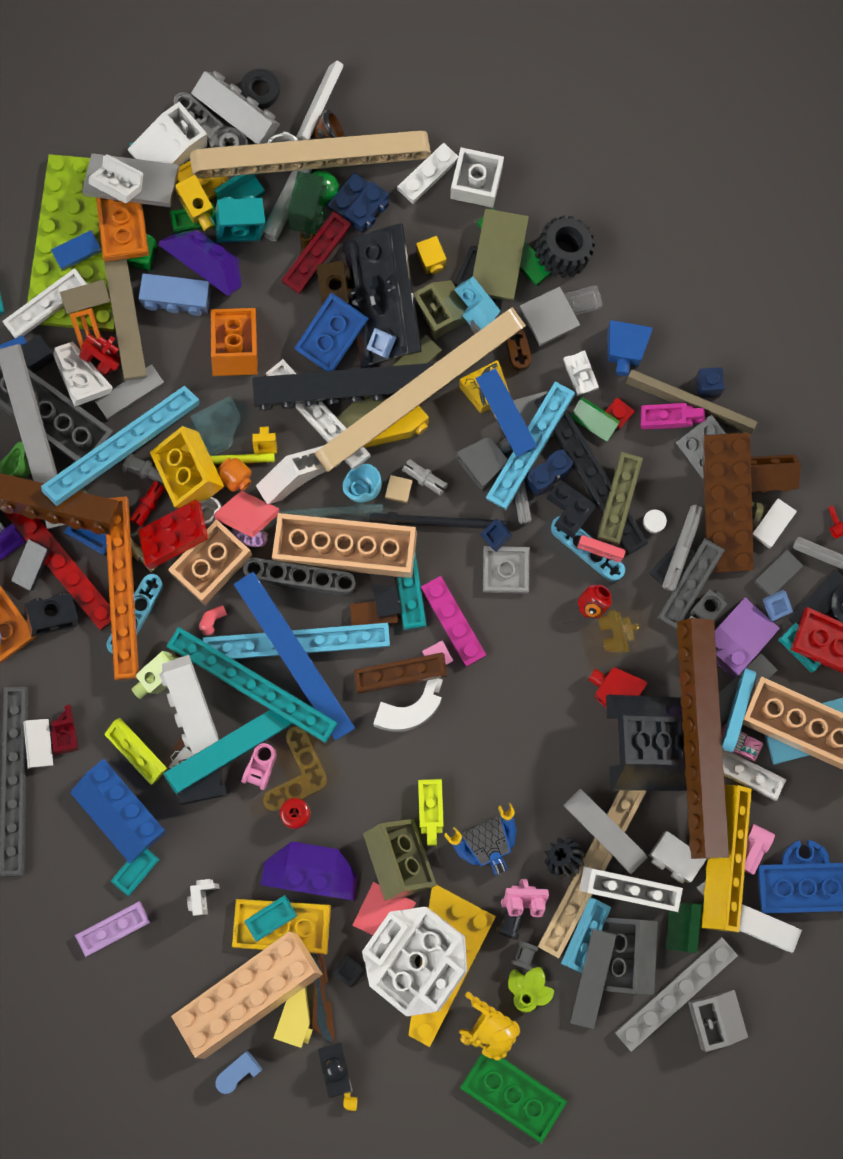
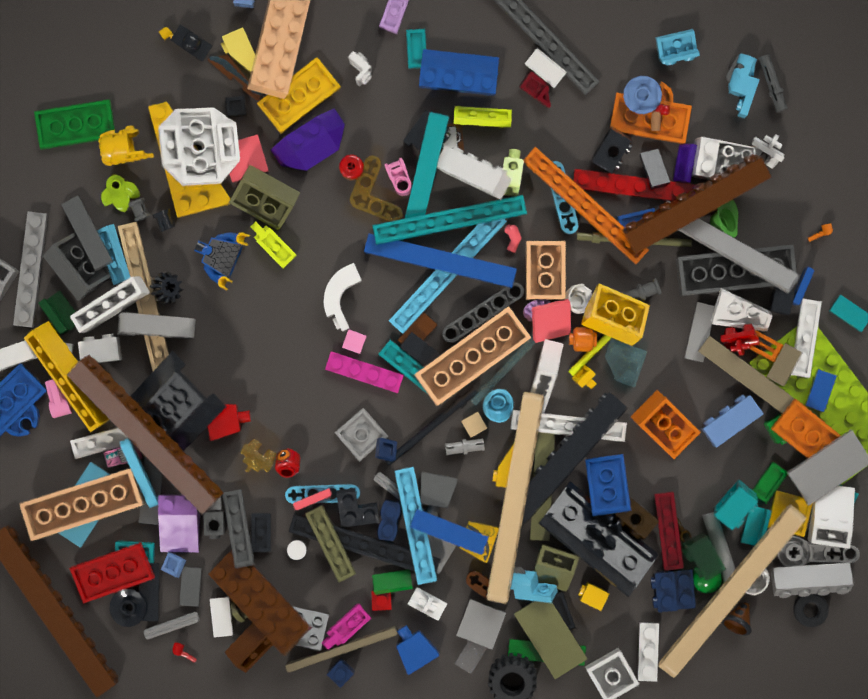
camera: 140 degrees right, 10 degrees up
medium azure plate [41,386,199,506] -> none
white bracket [89,154,143,203] -> none
red pin [130,481,166,527] -> none
red plate [138,499,209,570] -> none
dark purple wedge [158,230,242,296] -> none
yellow torso [175,175,216,231] -> none
teal tile [244,895,298,942] -> none
white tile [296,61,343,141] -> none
reddish brown tile [354,652,447,694] -> none
medium blue tile [366,328,396,358] -> none
bright pink hips [501,879,549,917] -> none
light grey axle [662,505,703,591] -> none

